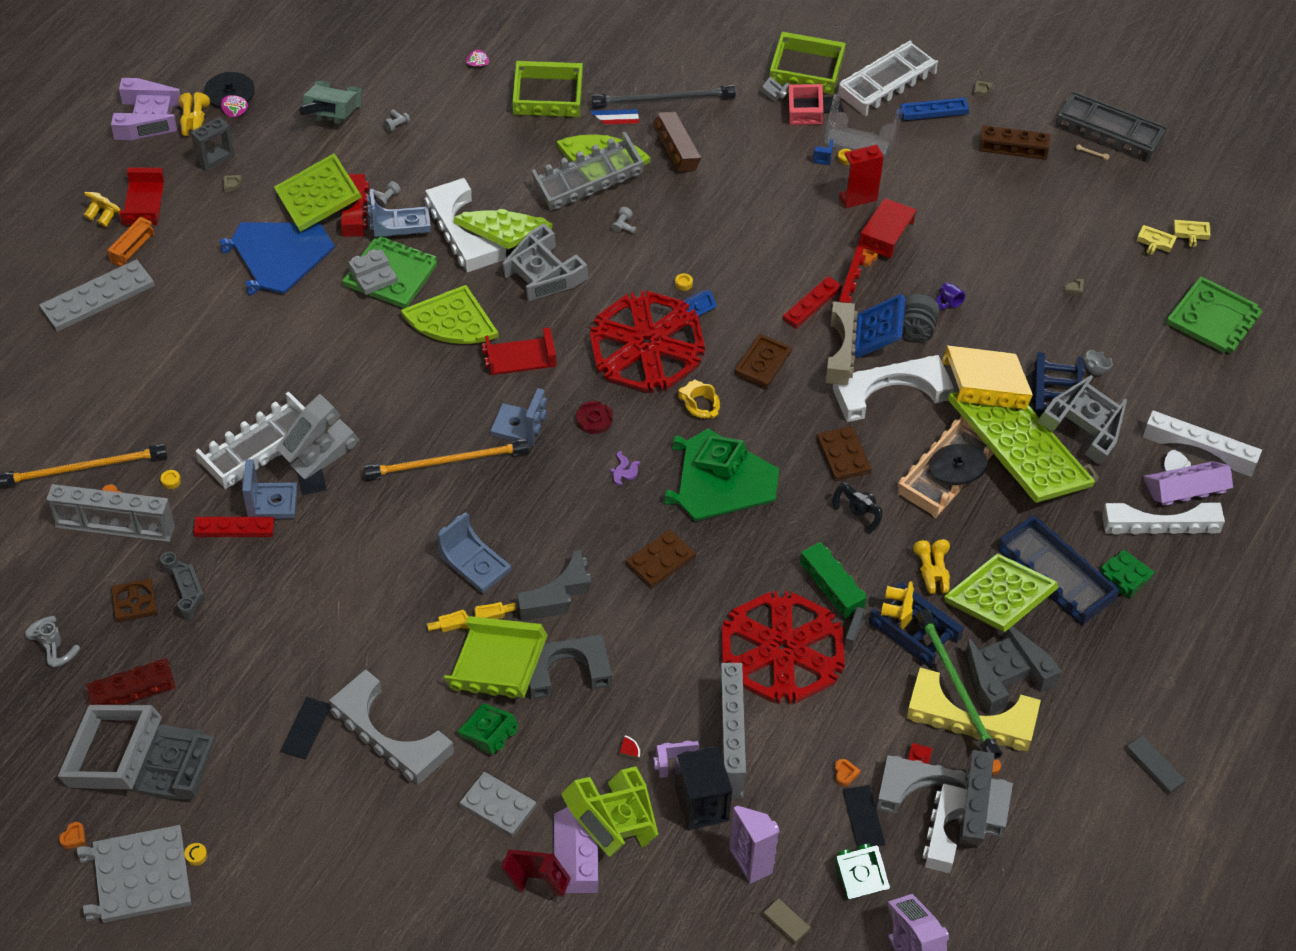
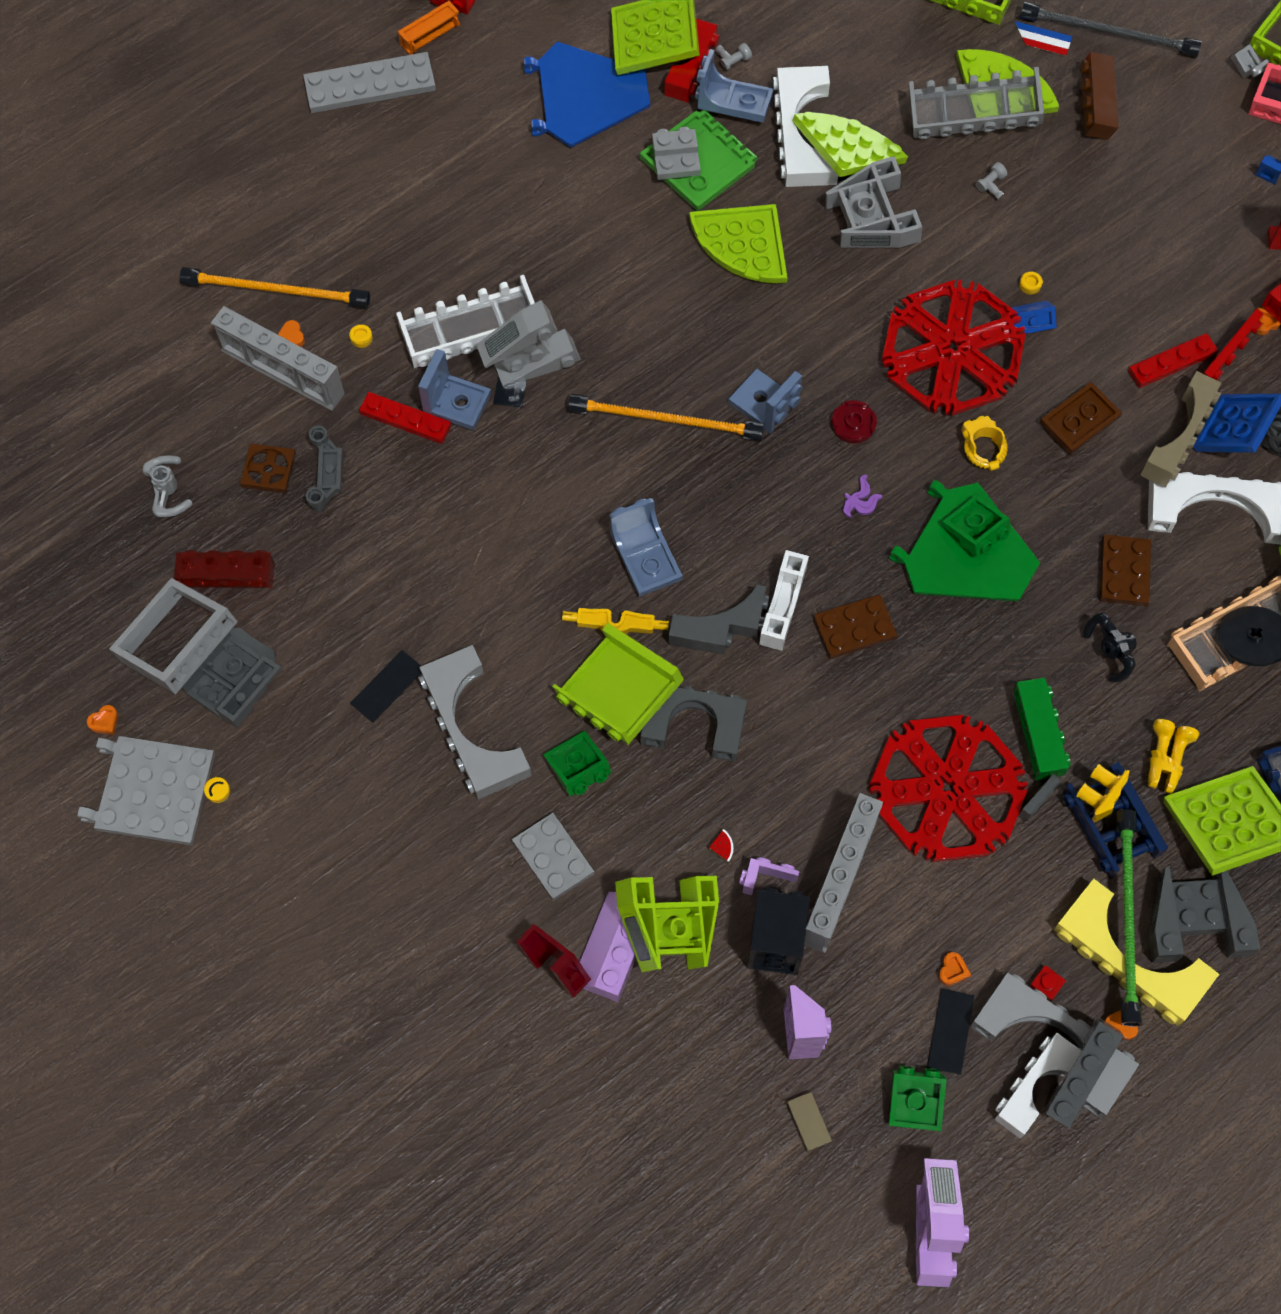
camera: 25 degrees right, 15 degrees up
red panel [482,327,556,375] -> none
none -> white arch [759,550,809,651]

